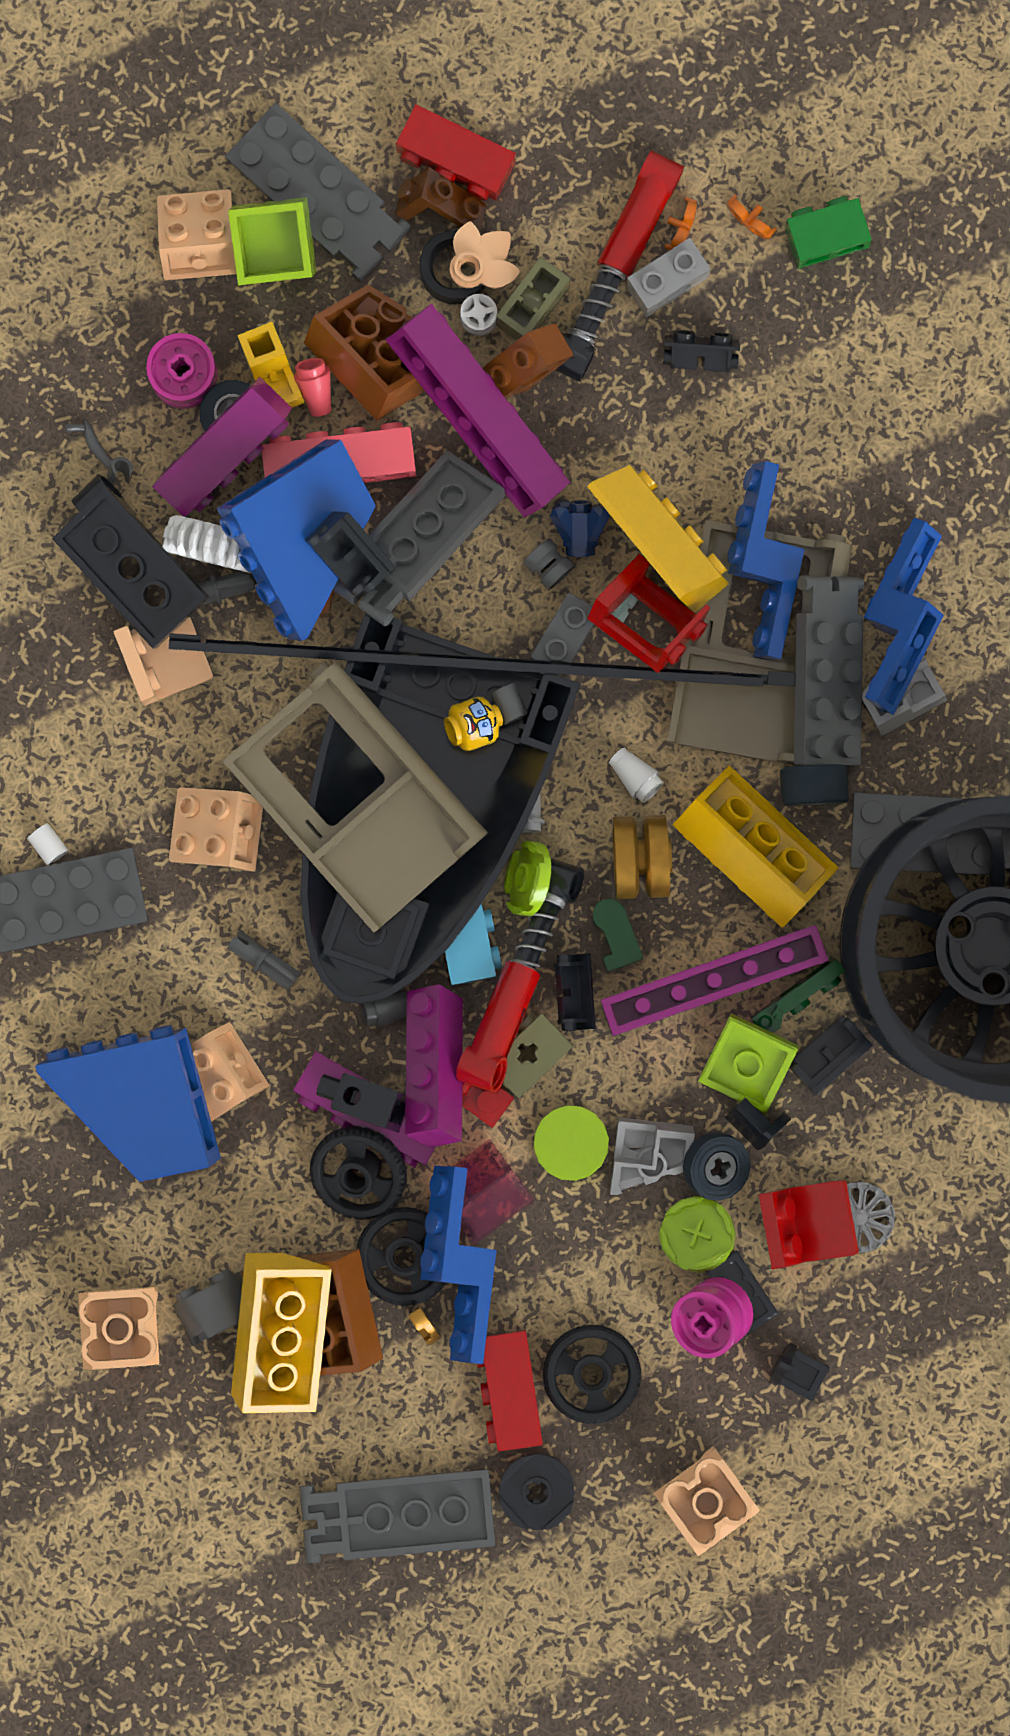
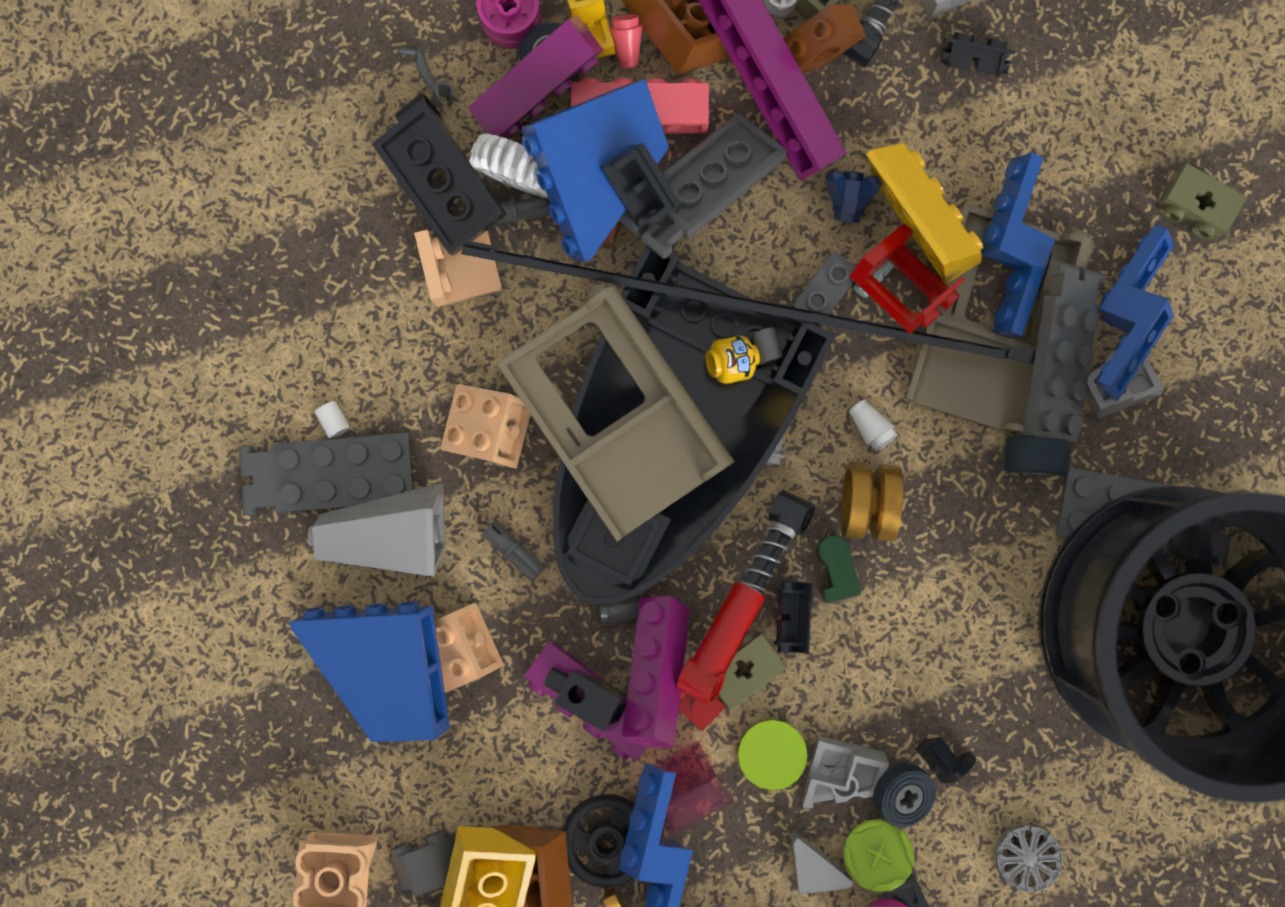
camera: 10 degrees right, 0 degrees up
black wheel [310,1126,407,1220] -> none
medium azure slope [445,904,502,986] -> none
lime tile [504,841,551,916] -> none
dark grey wheel [523,538,575,591] -> none
magenta brick [600,925,828,1037] -> none
yellow slope [673,765,839,928] -> none
lime tile [698,1013,799,1114] -> none
dark green hinge [750,957,845,1033] -> none
red bracket [758,1180,859,1270] -> none
black hinge [789,1015,873,1096] -> none
none -> light grey slope [308,484,445,576]
none -> light grey slope [790,831,854,894]
none -> olive brick [1155,163,1247,240]

